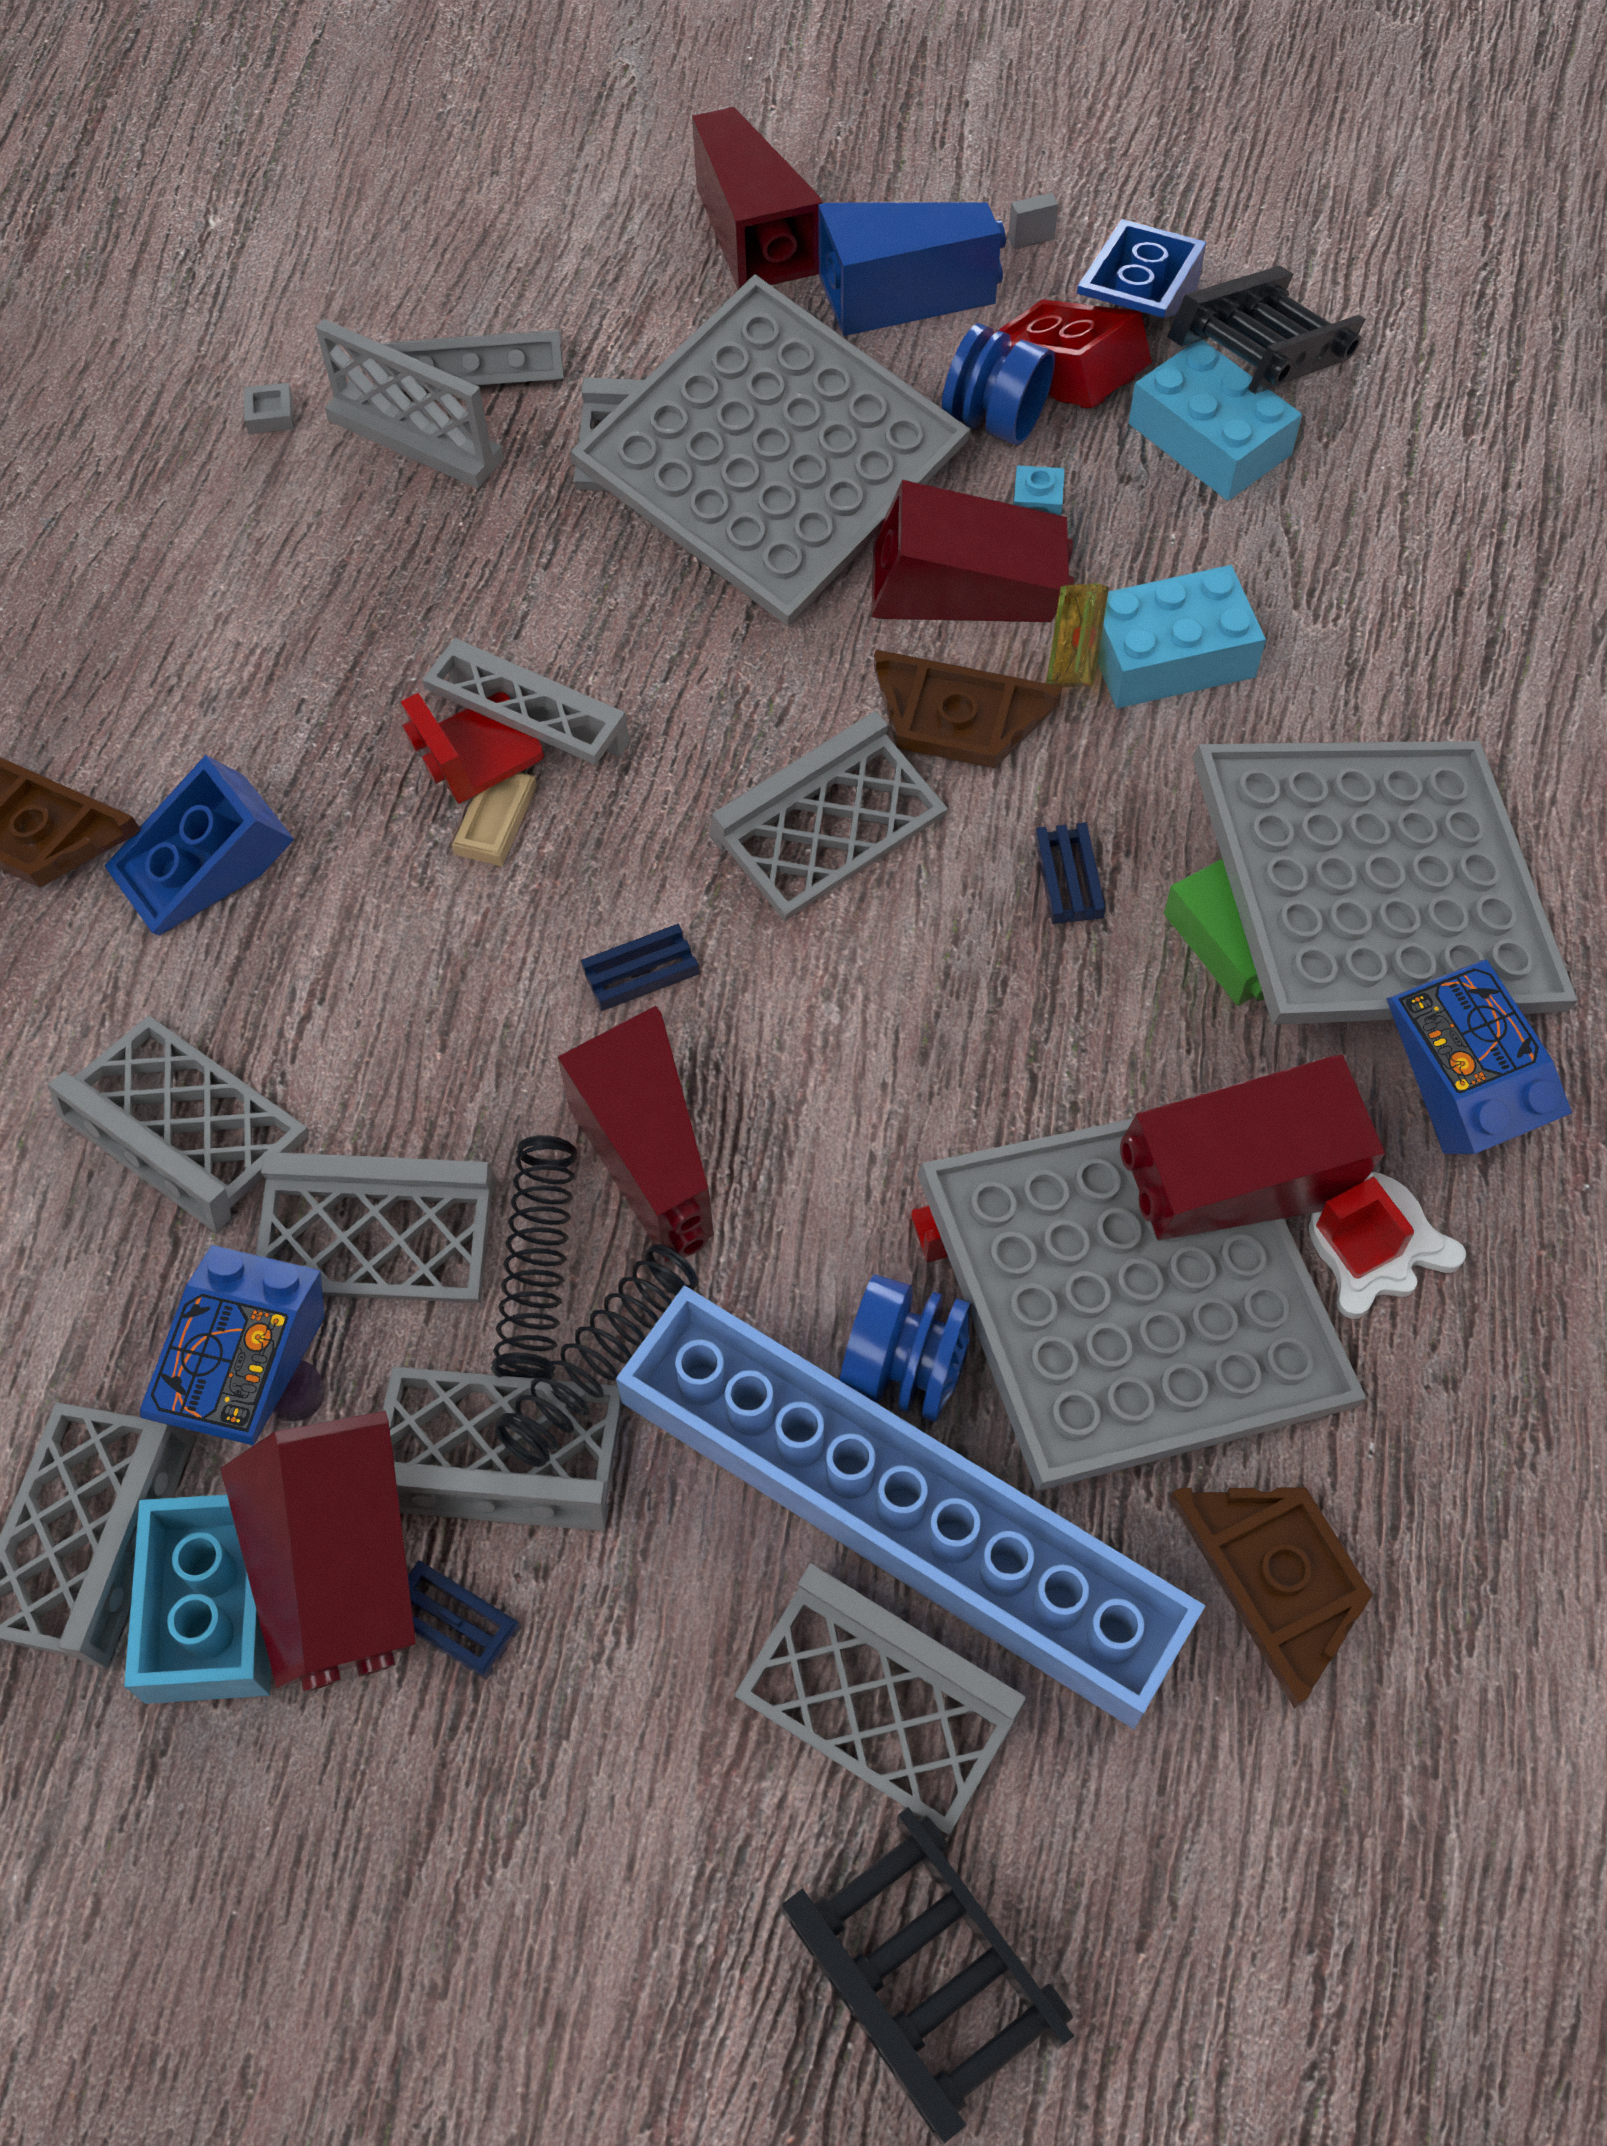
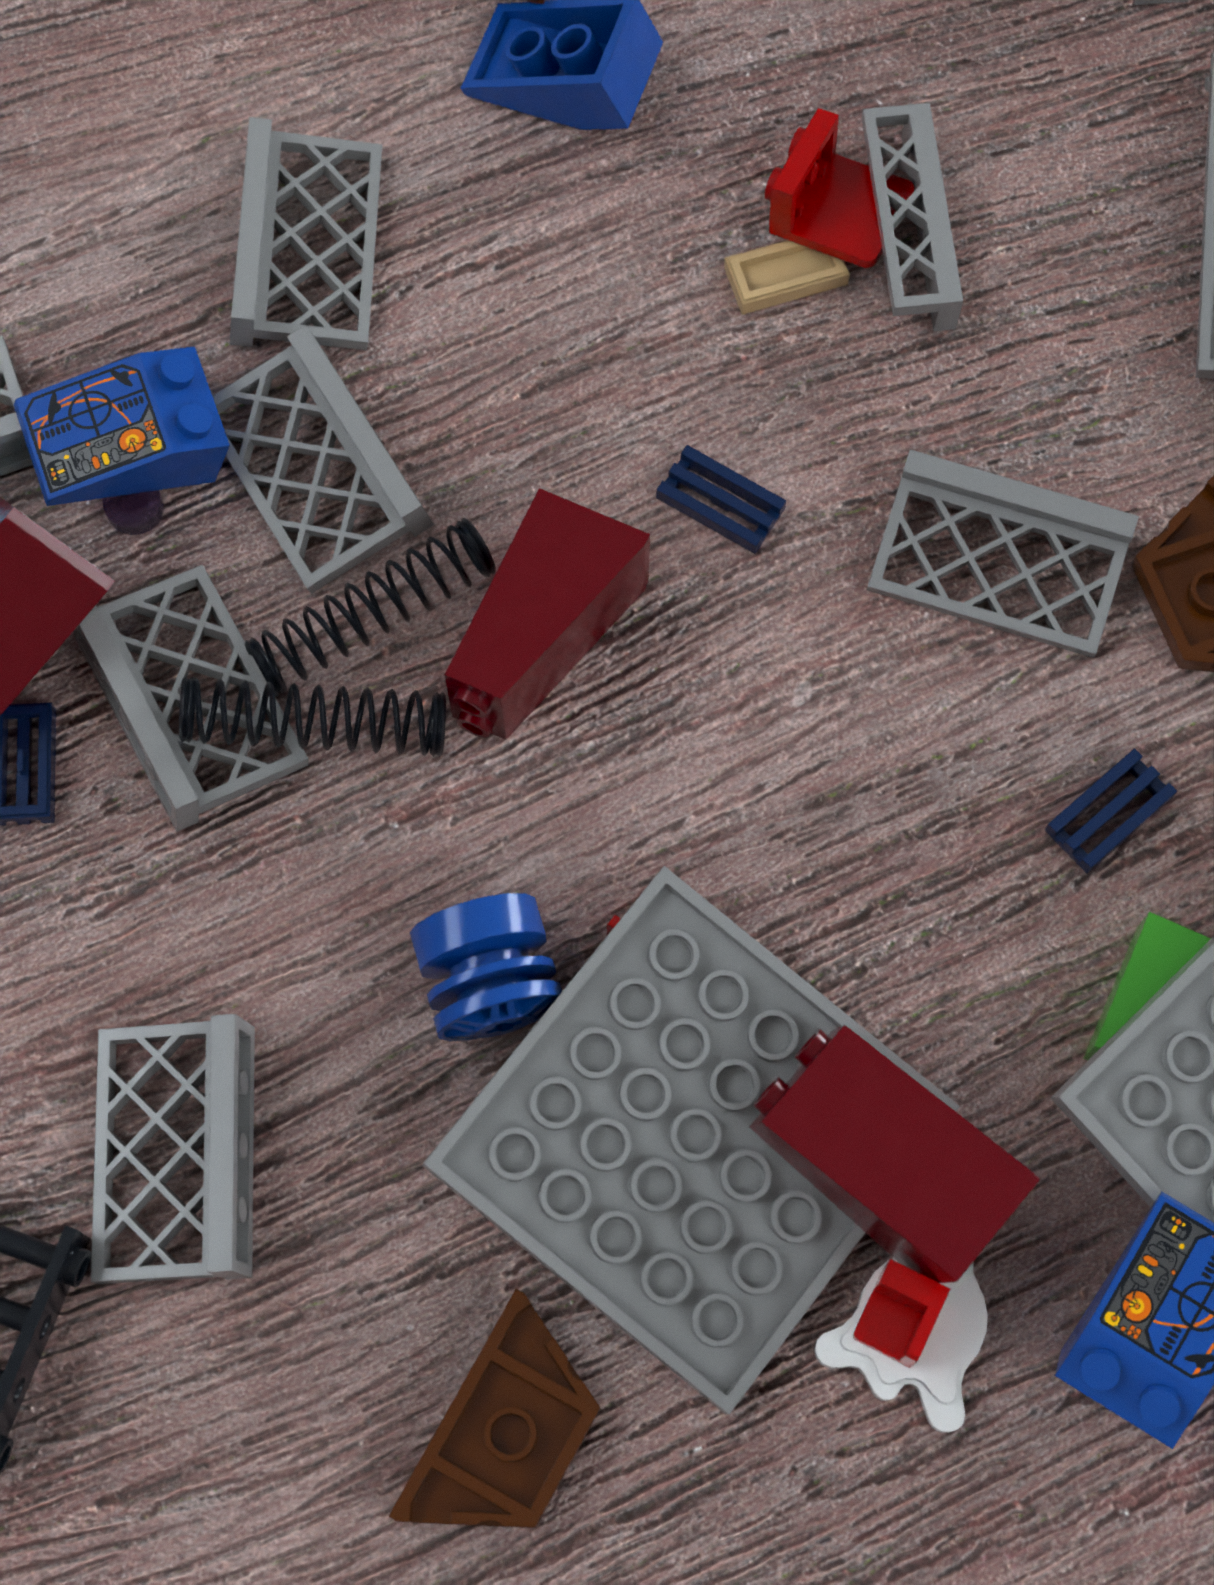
camera: 55 degrees right, 10 degrees up
light blue brick [616,1285,1206,1730] -> none

